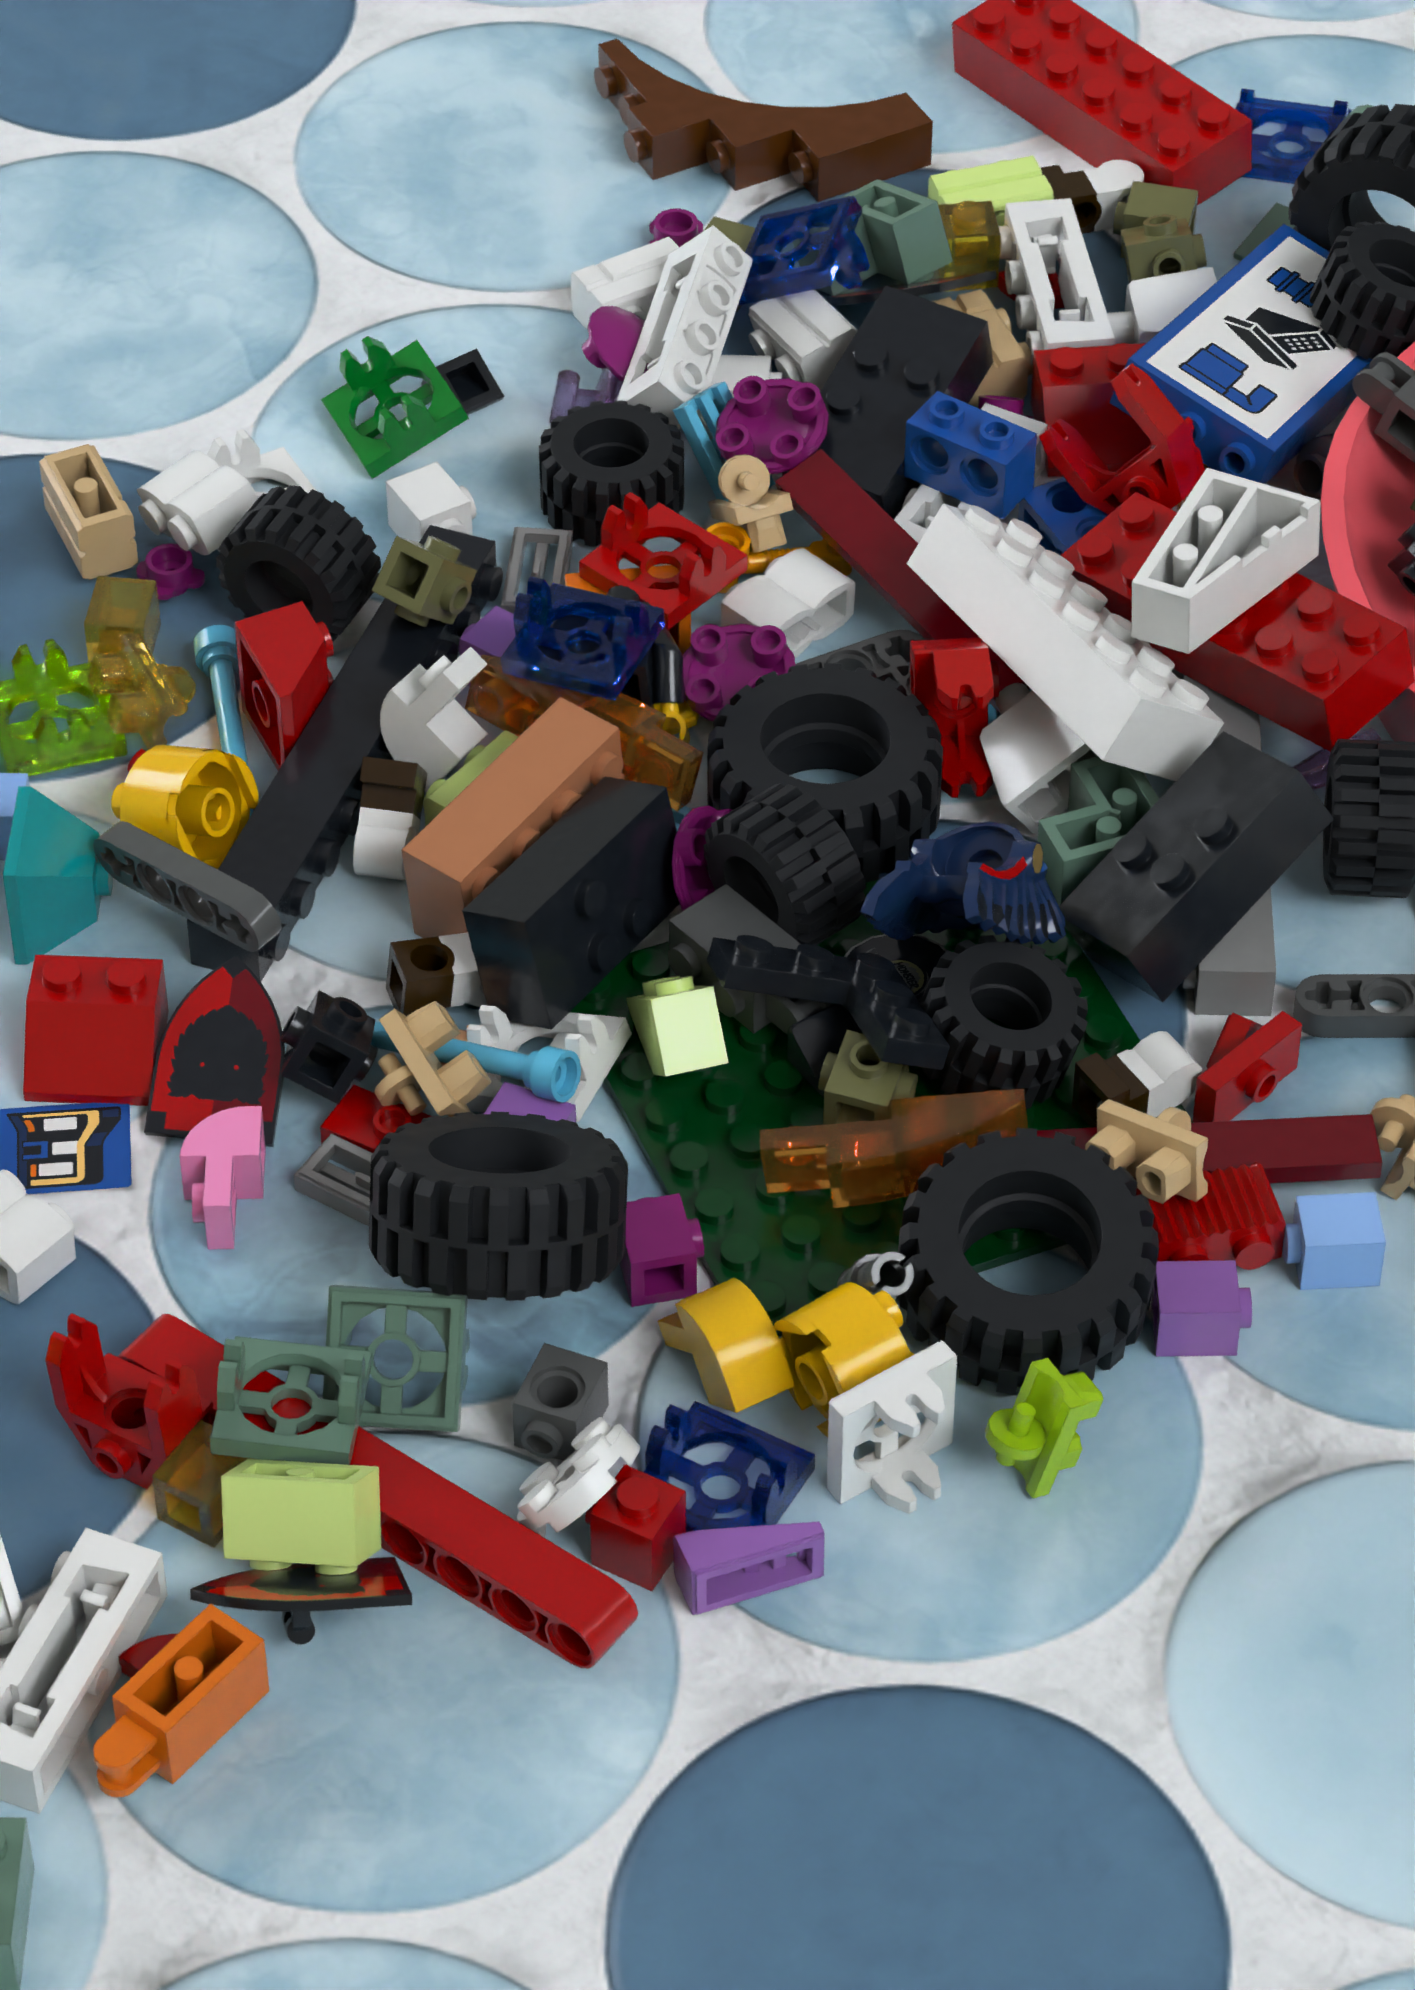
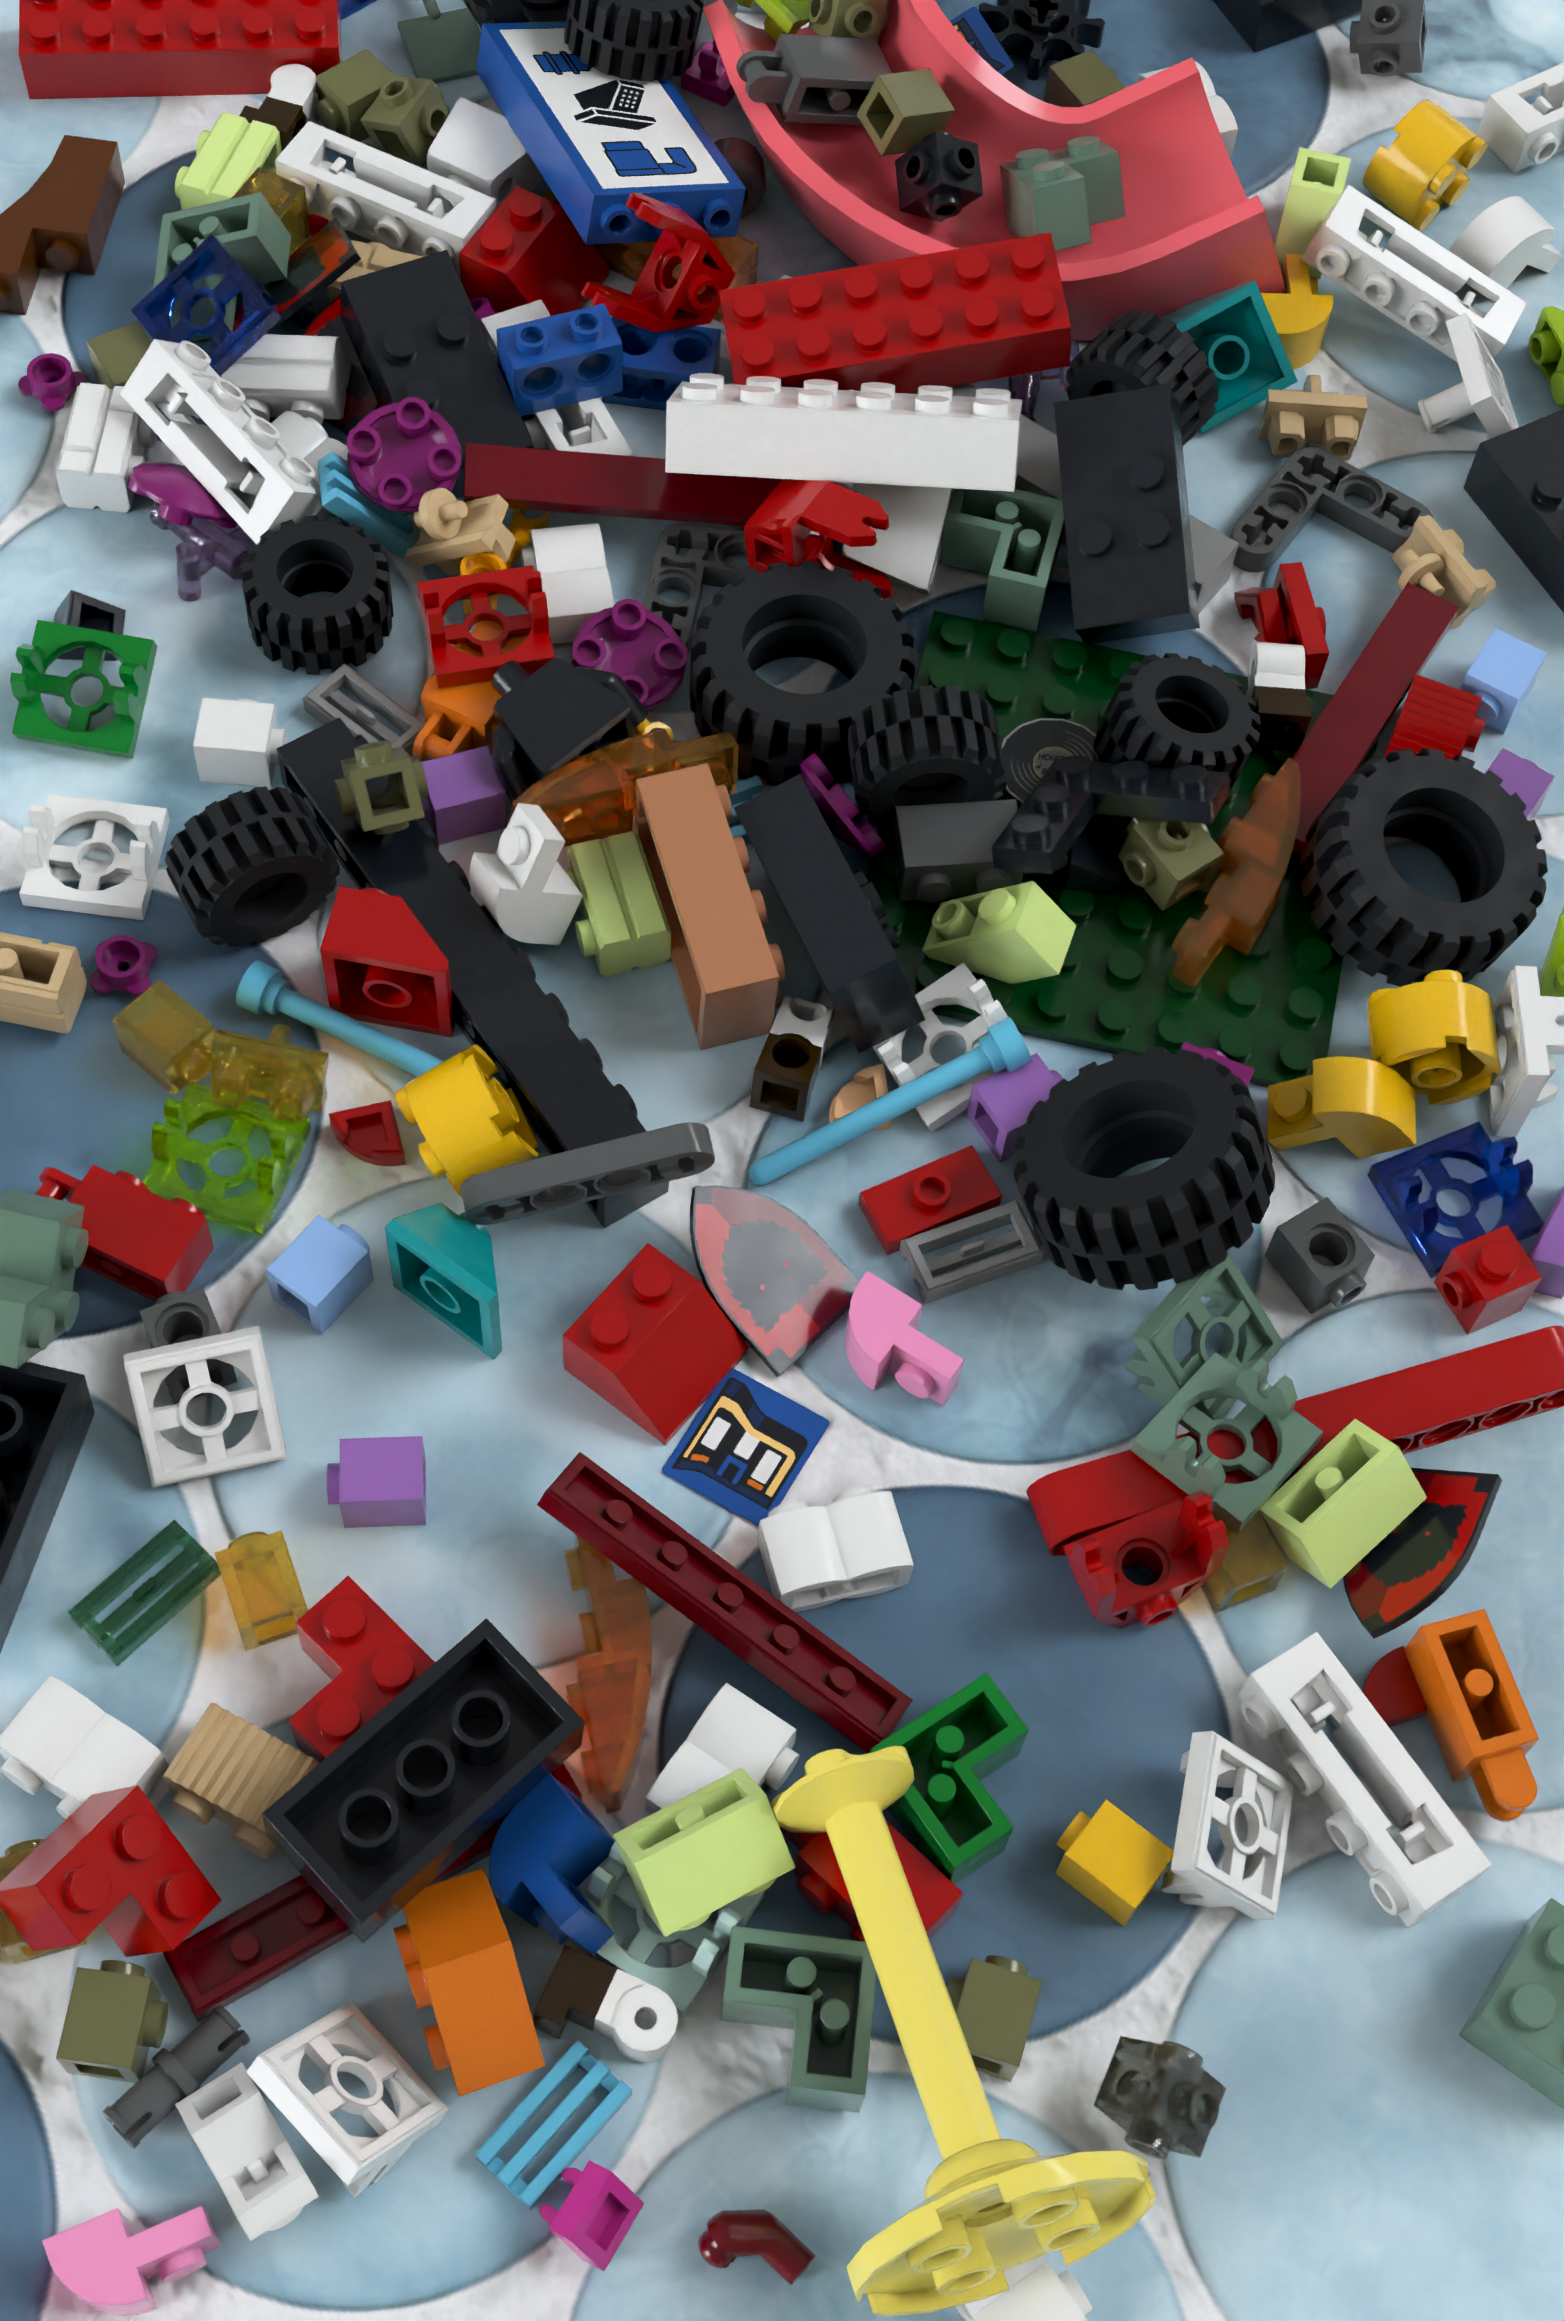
camera: 60 degrees left, 15 degrees up
white brick [137,450,257,555] -> none
black brick [280,990,378,1104] -> none
leg [353,756,428,880] -> none
tan hips [374,1001,491,1117] -> none
clear blue piece [501,576,665,701] -> none
white plate [517,1417,640,1538] -> none
dark grey pin [836,1251,914,1300] -> none
dark blue piece [860,822,1067,944] -> none
tan hips [1085,1099,1208,1204] -> none
white wedge [1132,468,1321,654] -> none

